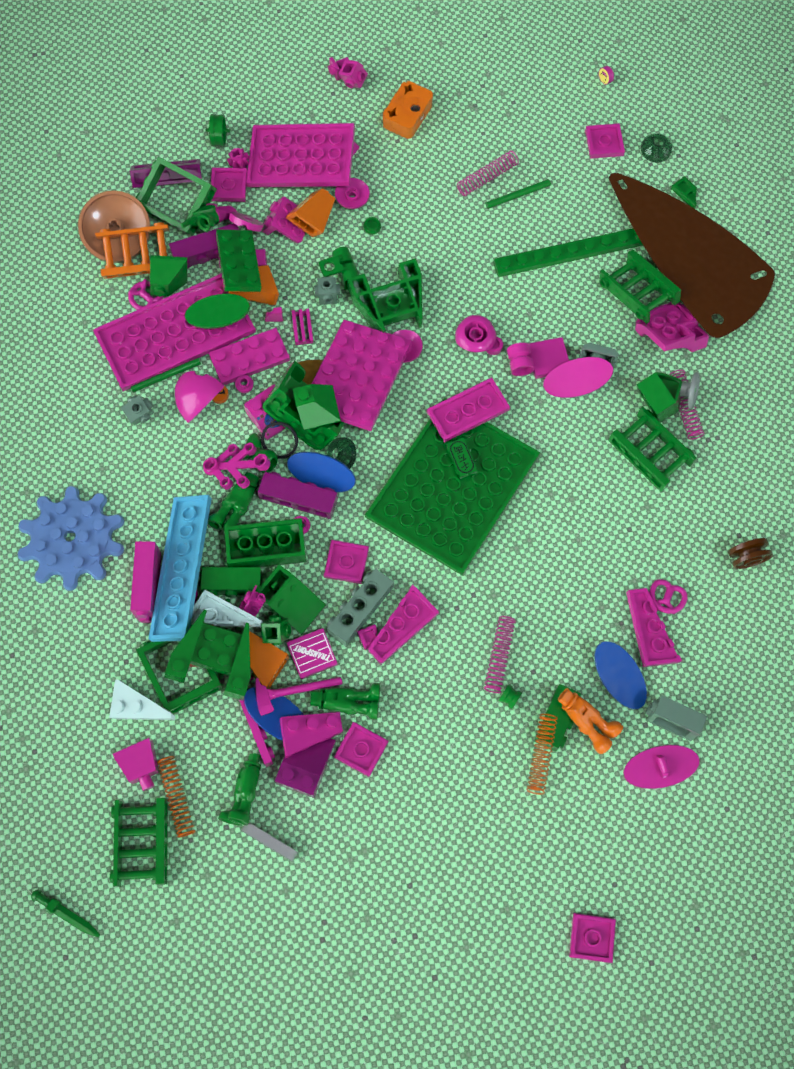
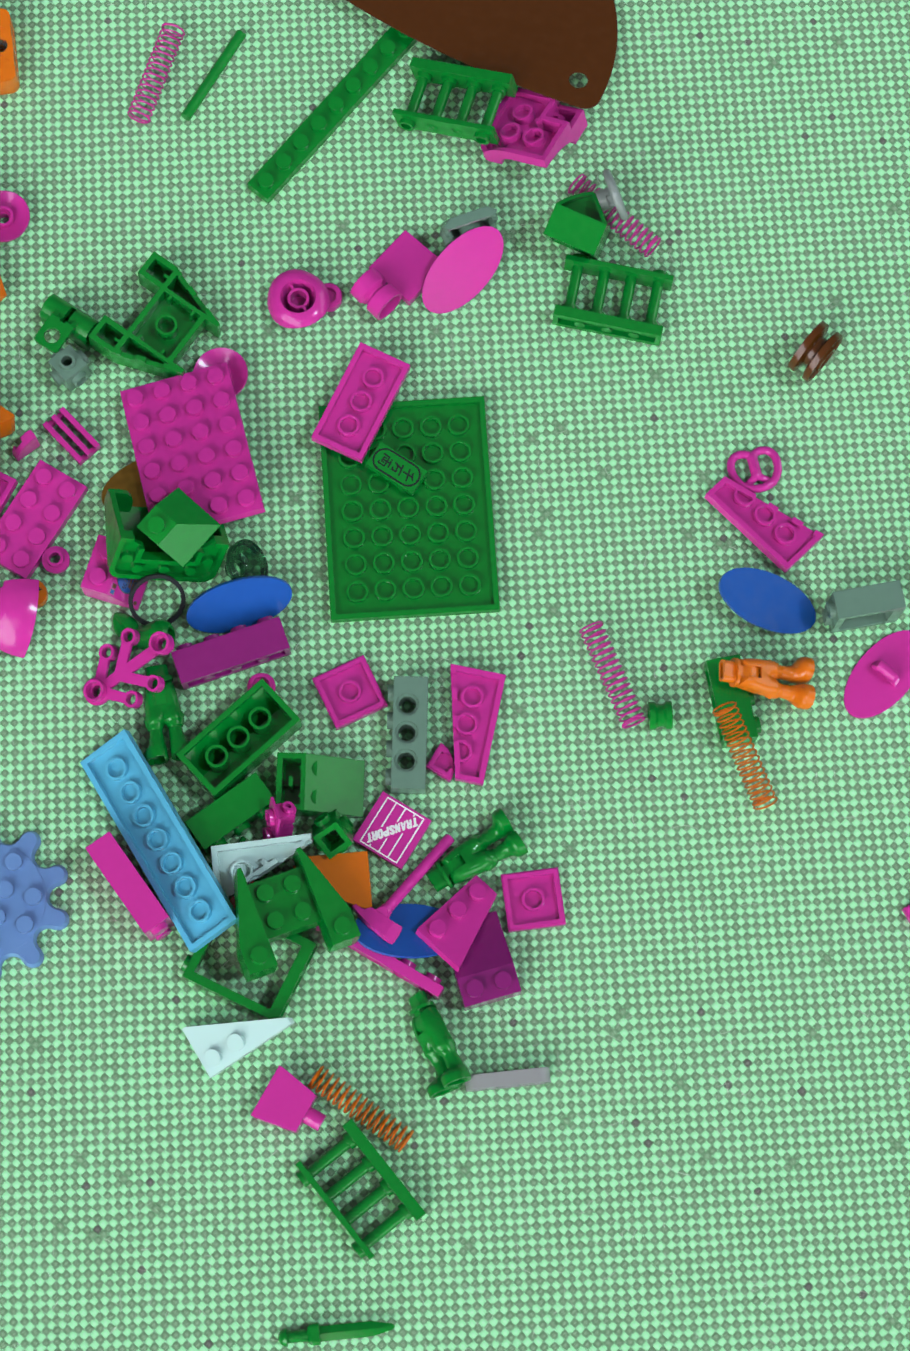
camera: 35 degrees left, 5 degrees up
green plate [363,217,381,235] -> none

